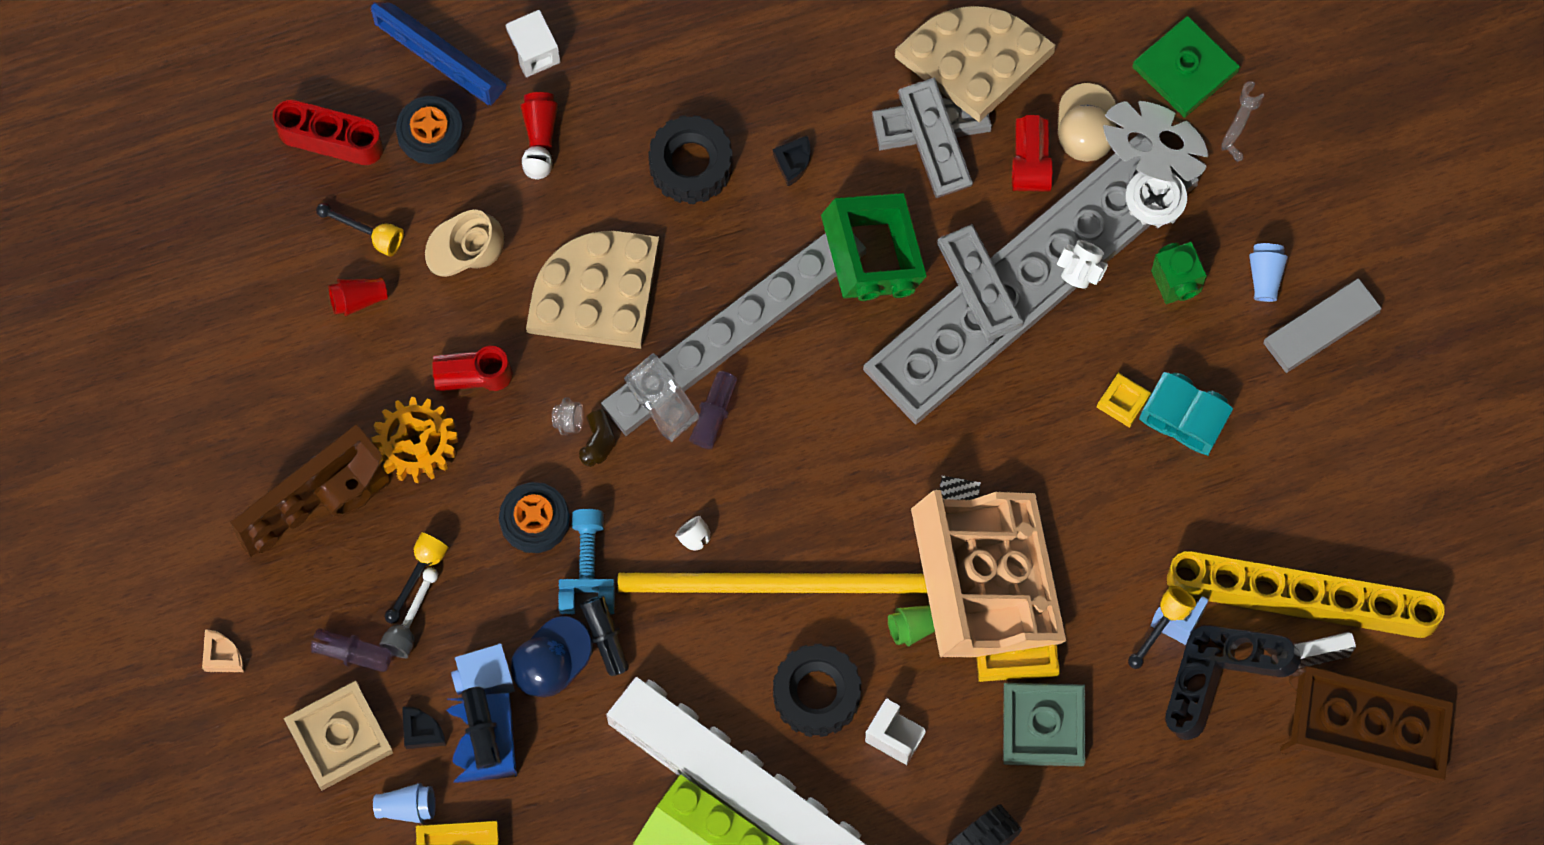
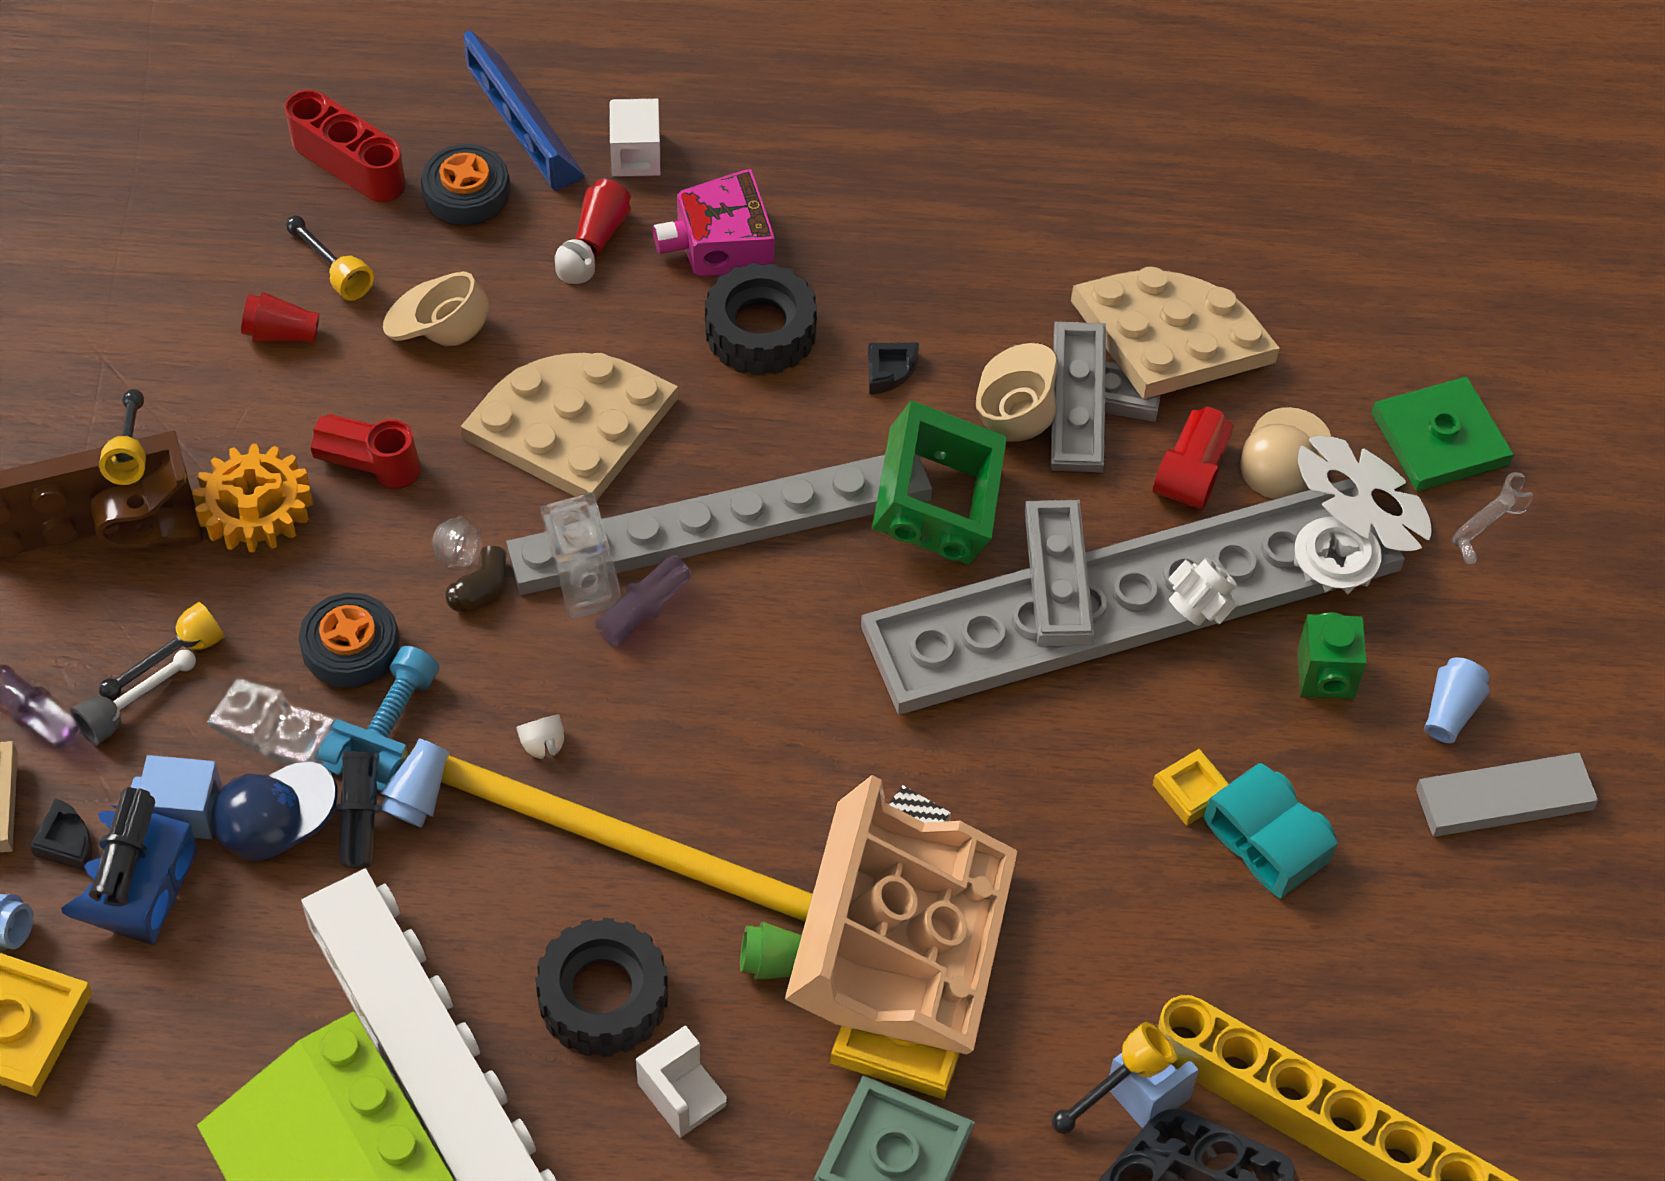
camera: 20 degrees right, 15 degrees down
none -> yellow hinge [99,389,146,485]
none -> clear slope [207,679,335,766]
none -> light blue cone [381,738,450,828]
none -> dark pink torso [653,169,775,276]
none -> tan cap [976,343,1058,442]

